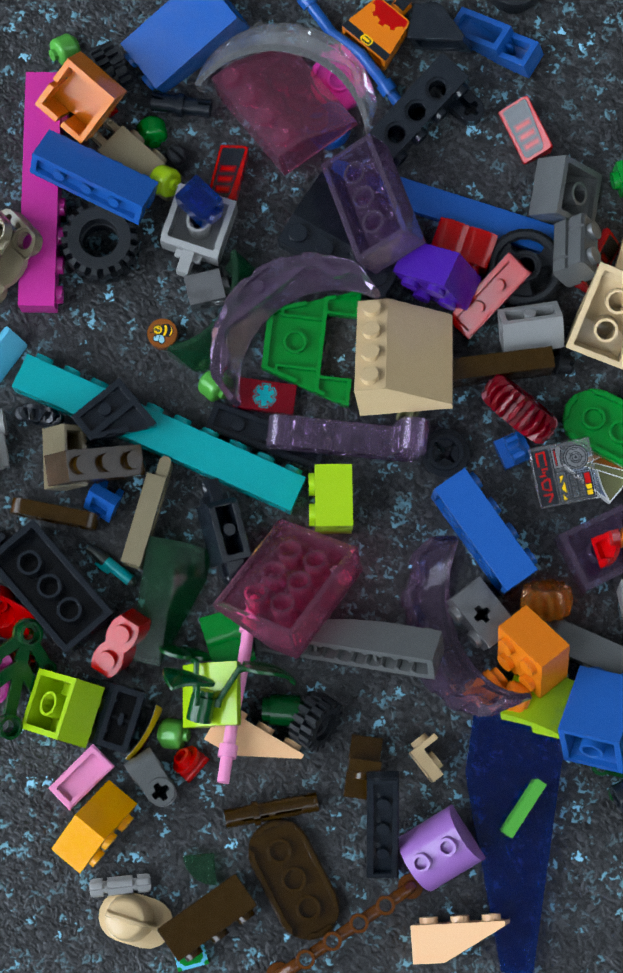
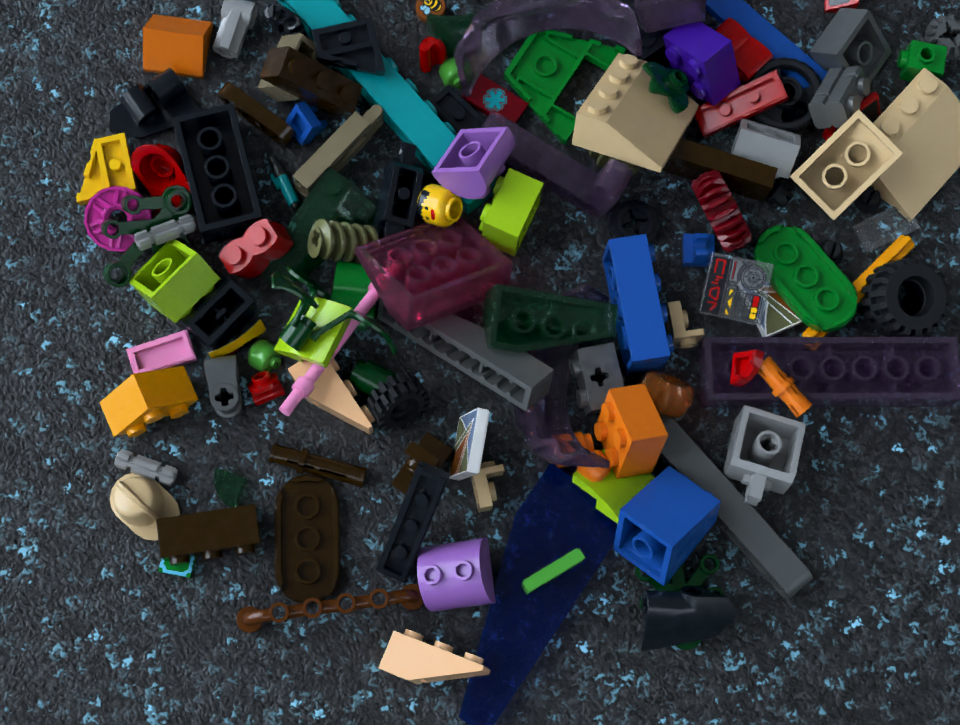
camera: 20 degrees right, 5 degrees down
none -> light grey axle [134,214,196,251]
none -> olive piece [307,219,379,265]
none -> yellow head [416,184,463,227]
none -> red plate [419,36,447,73]
none -> medium lavender brick [431,126,515,199]
none -> tile [449,408,490,481]
none -> clear green wedge [483,284,618,353]
none -> dark green plate [642,62,689,114]
none -> tan bracket [665,301,705,349]

